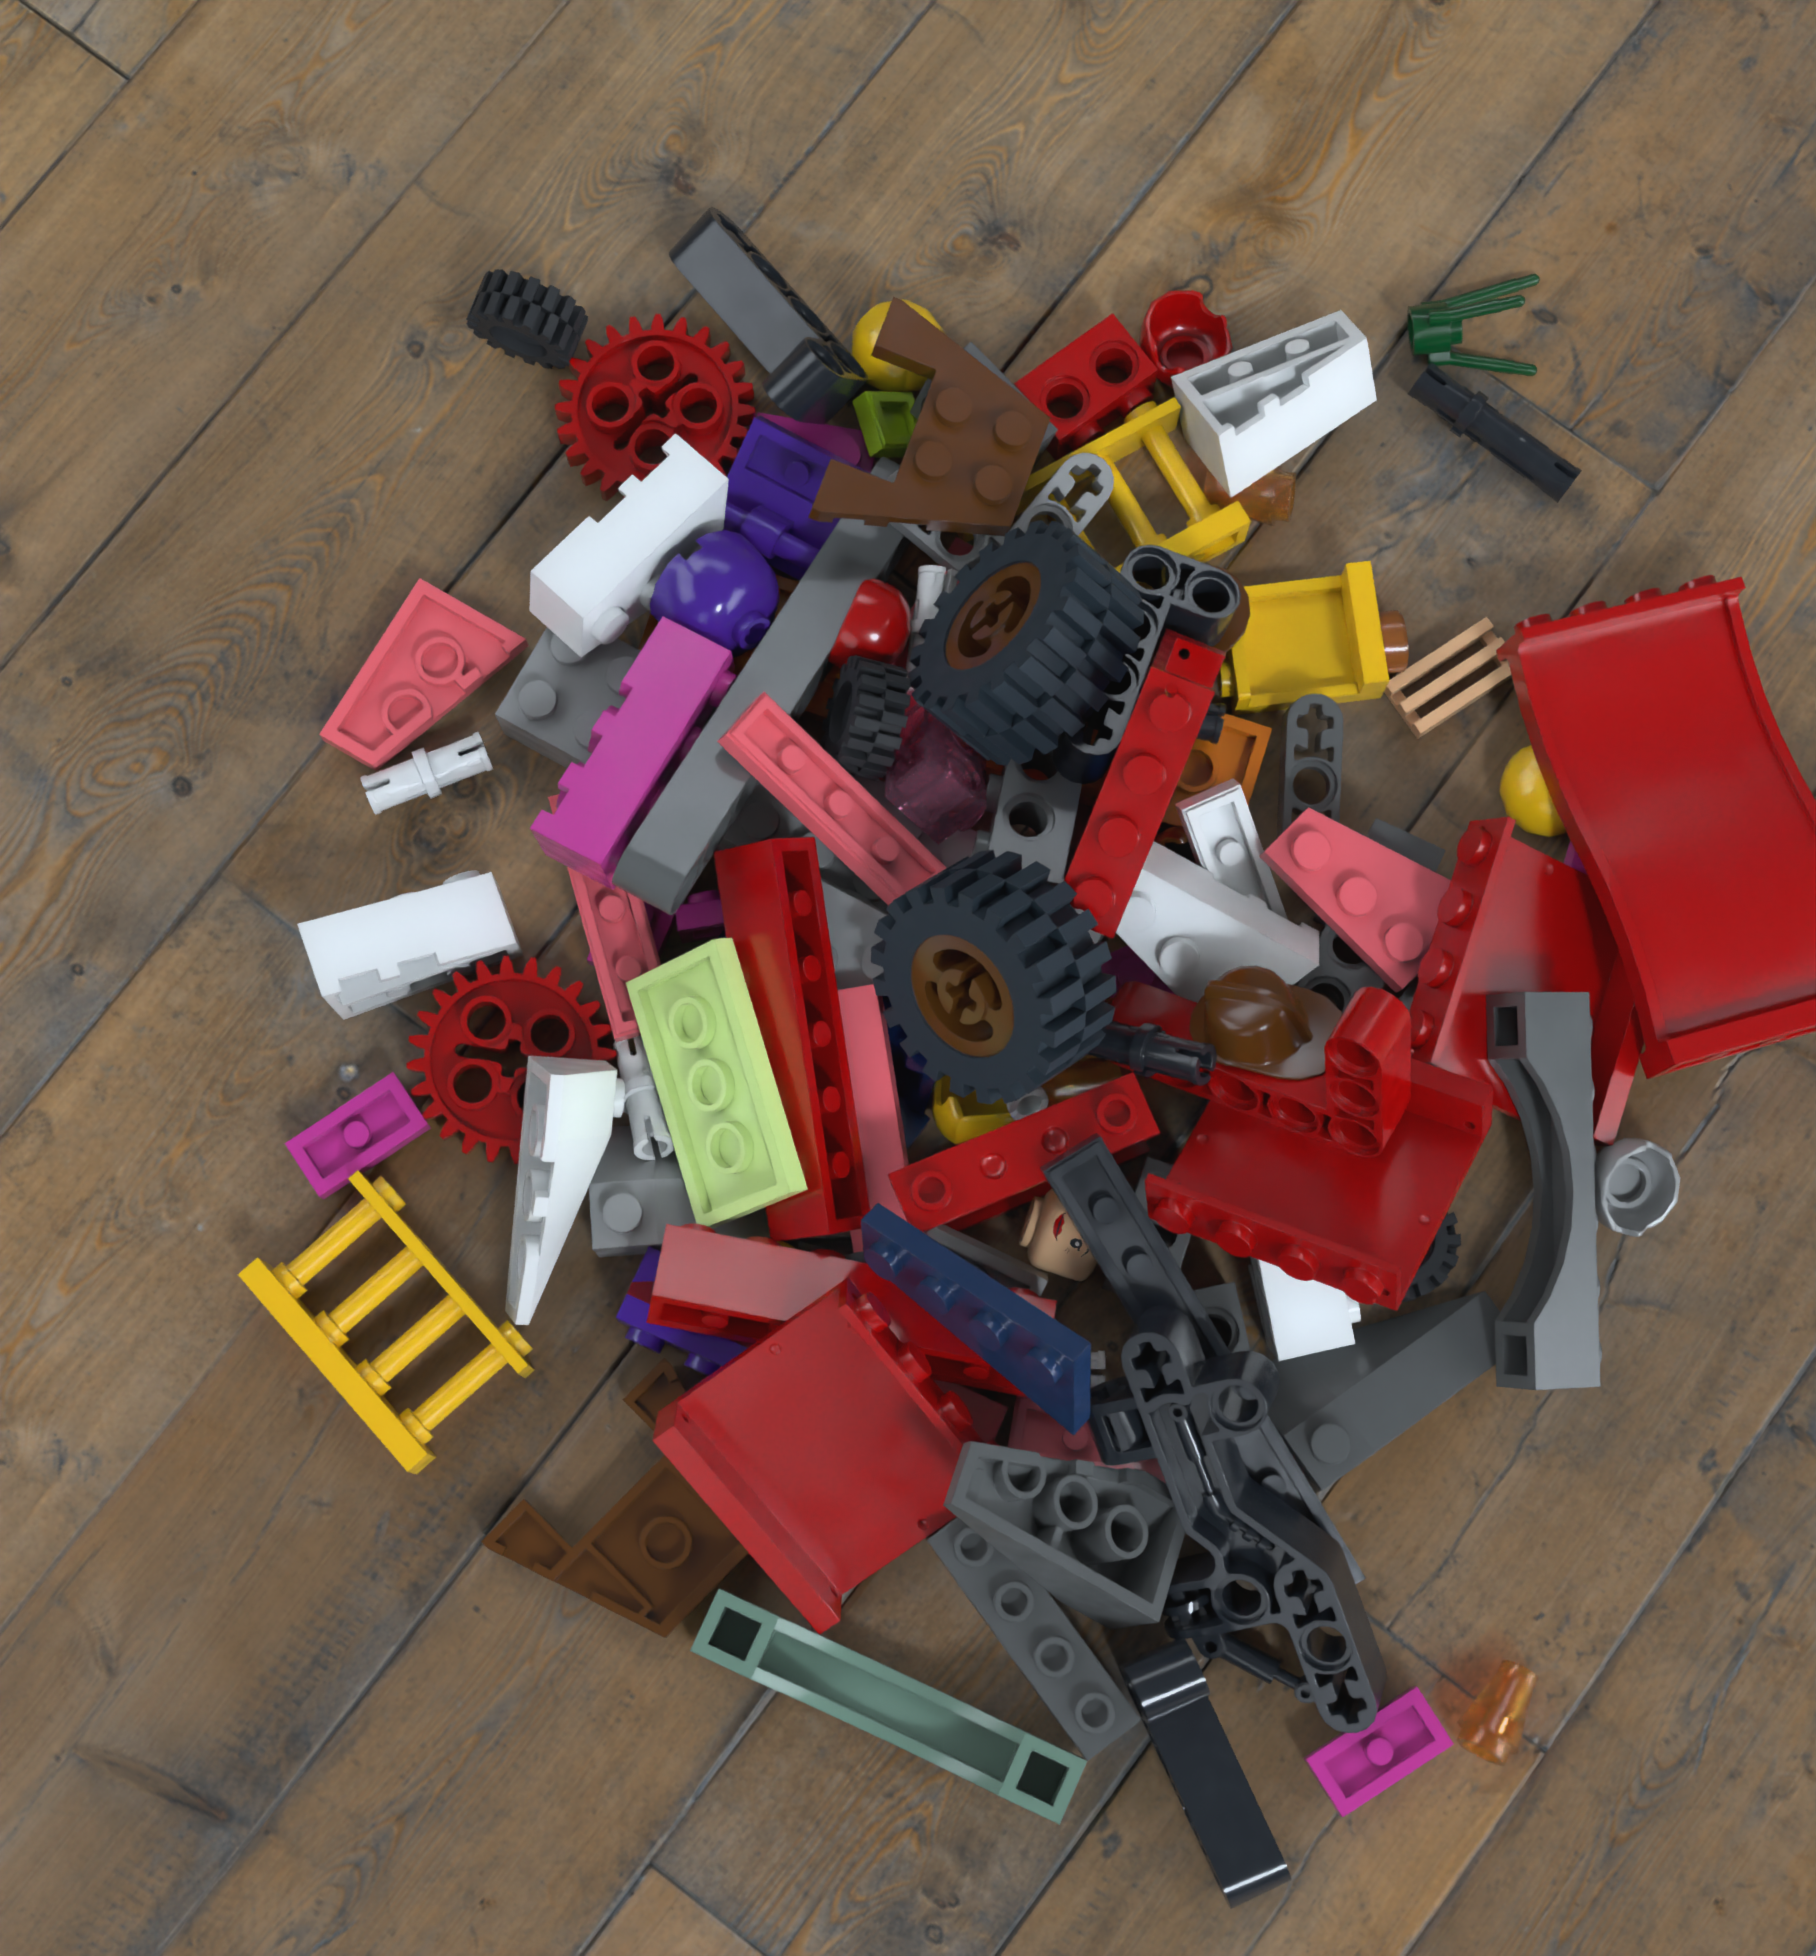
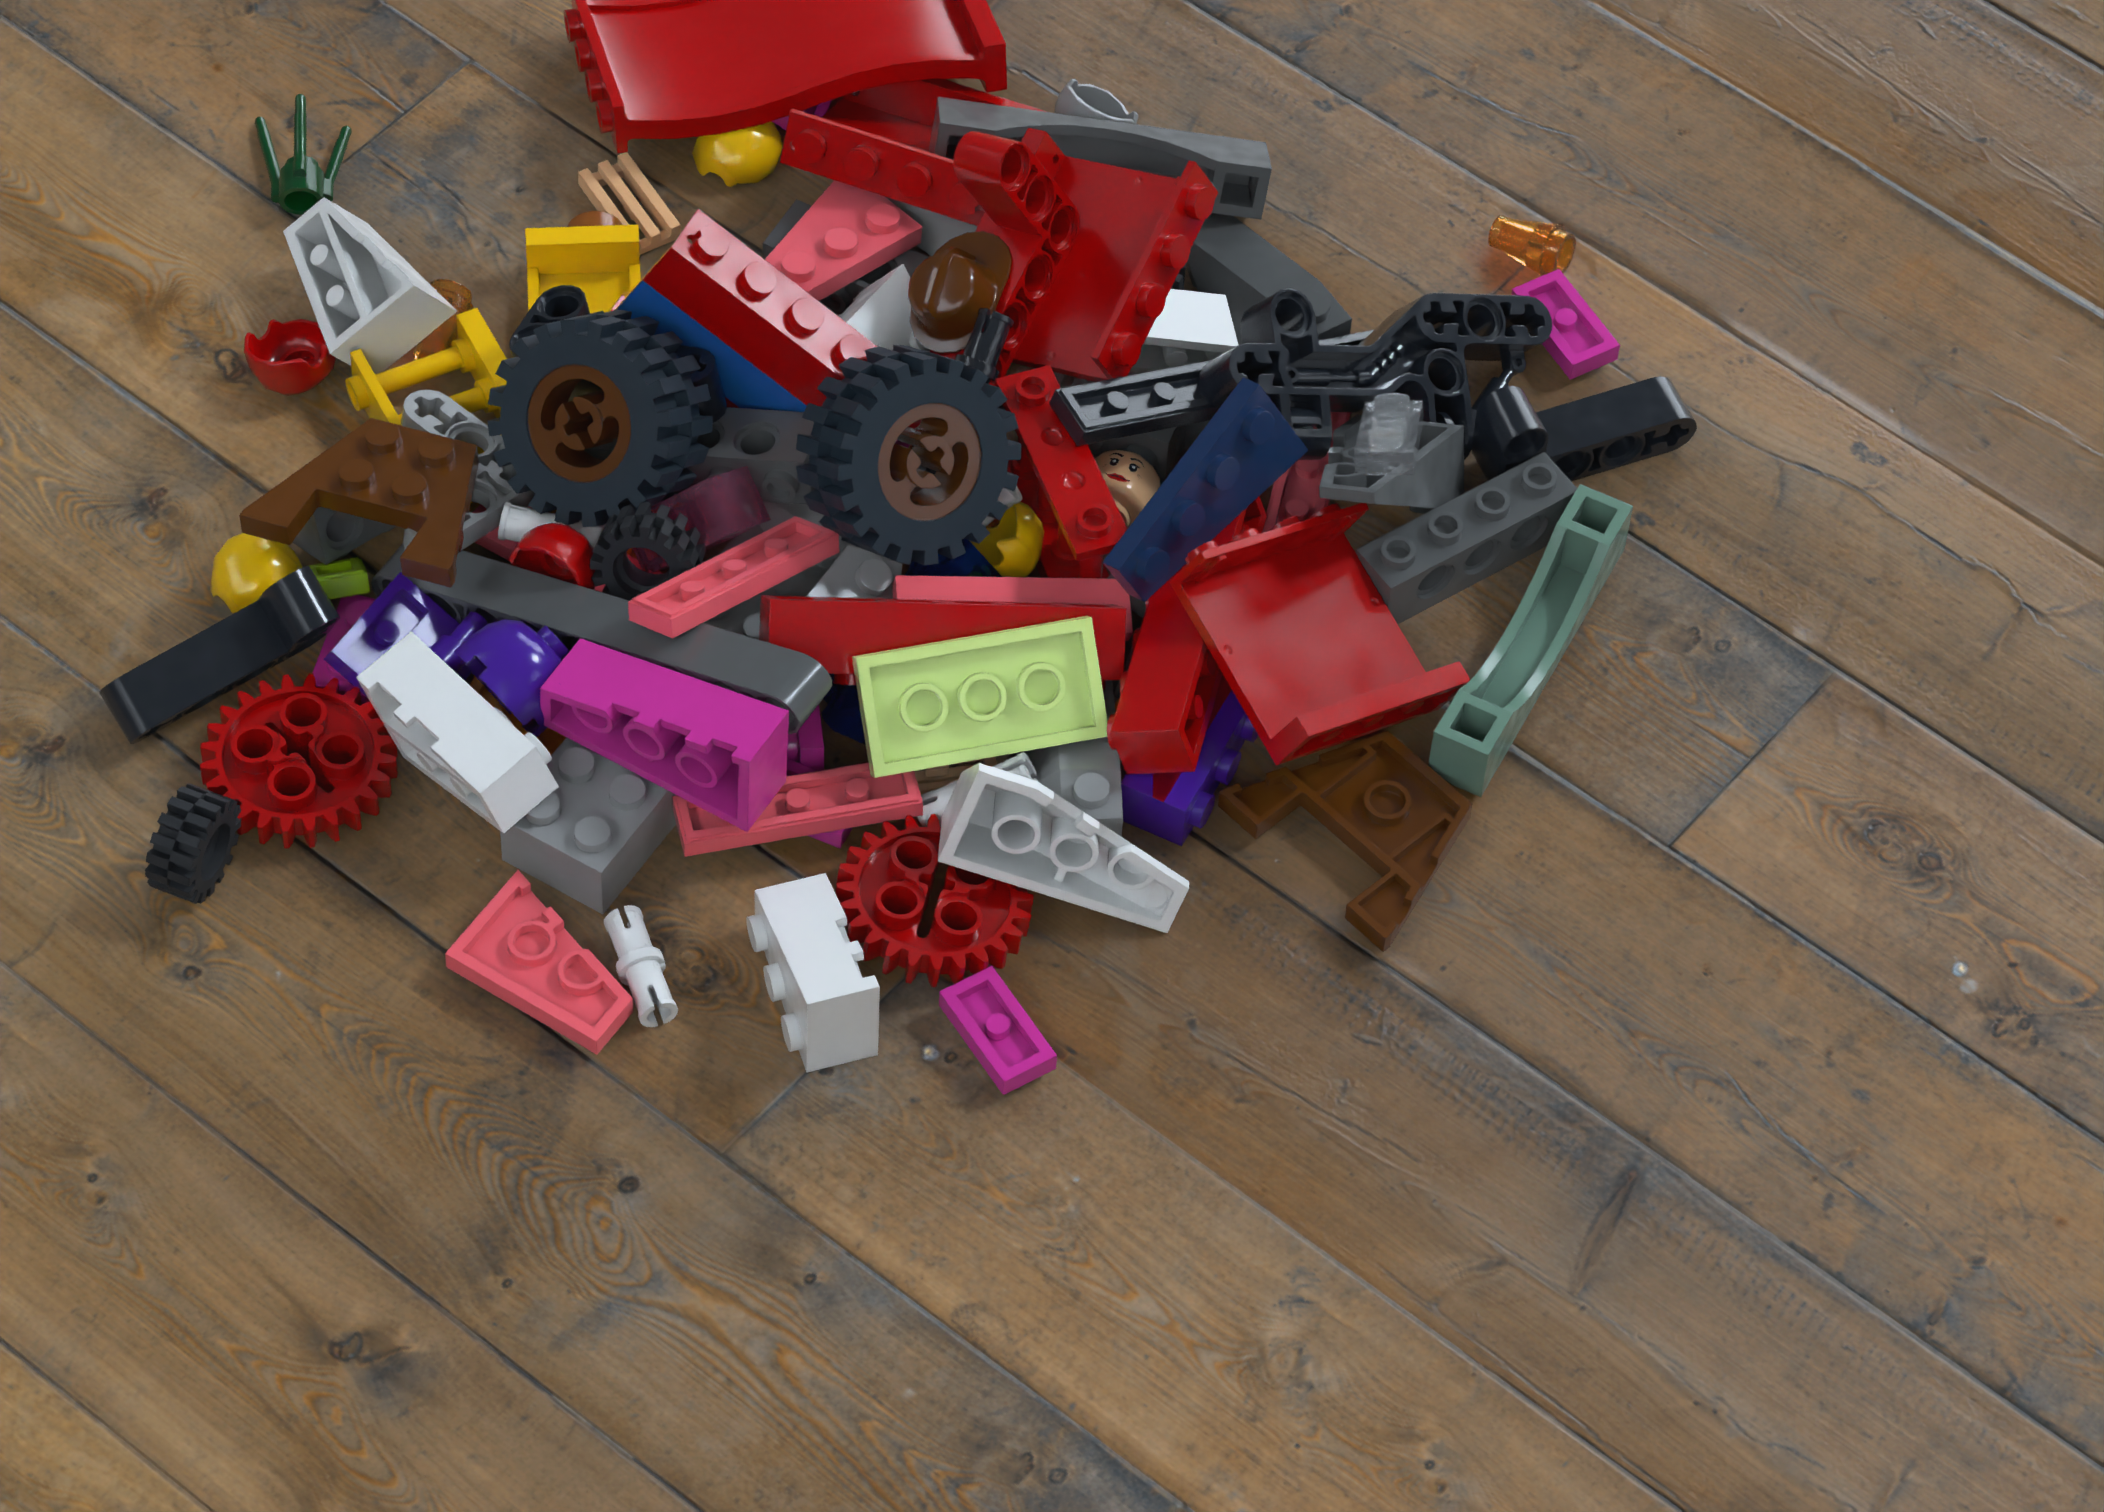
camera: 90 degrees left, 25 degrees down
yellow fence [237,1170,535,1475] -> none
red brick [1014,313,1158,461] -> none
black pin [1408,362,1582,503] -> none
none -> clear plate [1354,393,1423,475]

